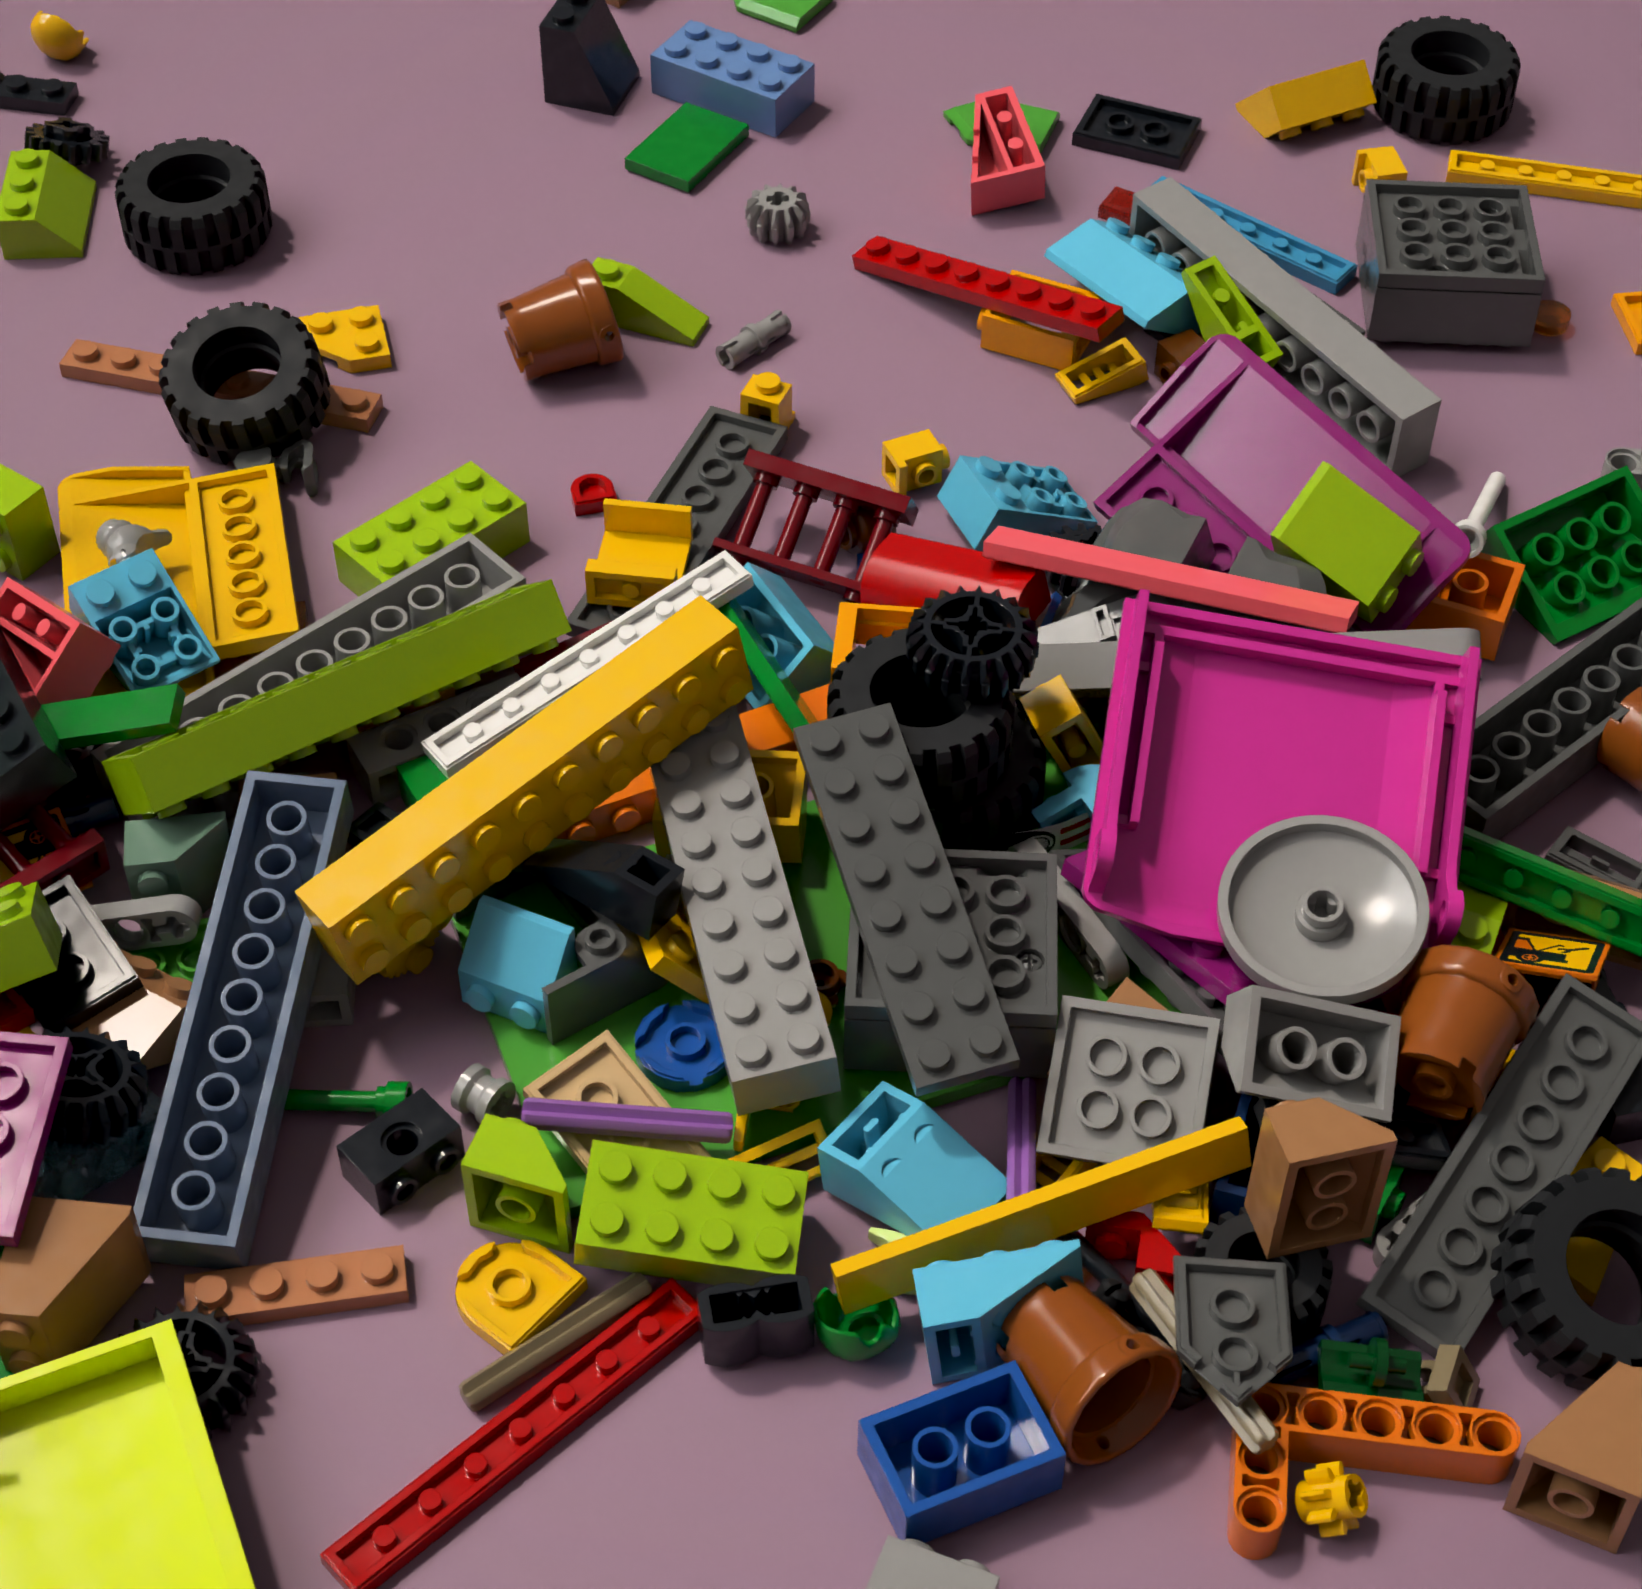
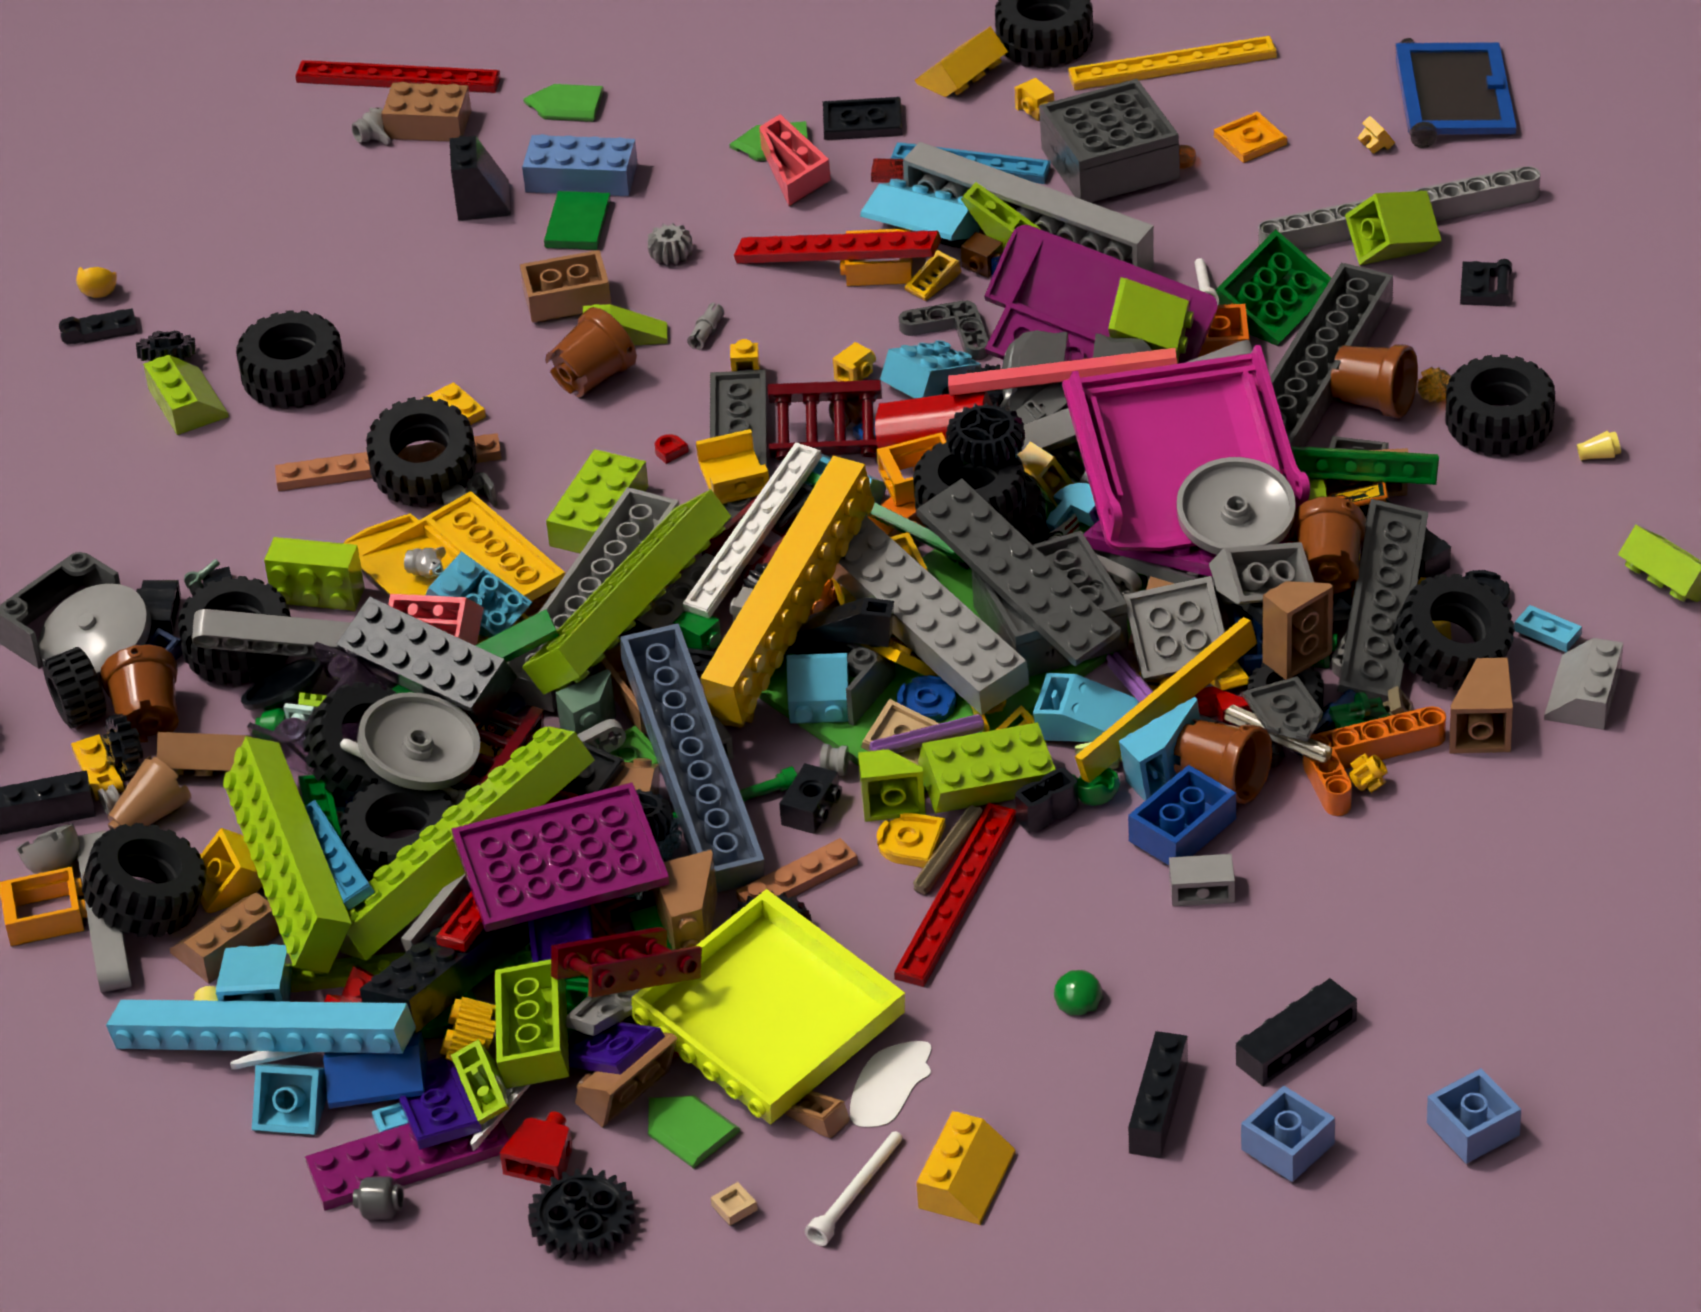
camera: 20 degrees left, 5 degrees down
none -> medium nougat brick [519,250,612,322]
none -> dark grey beam [899,300,988,360]

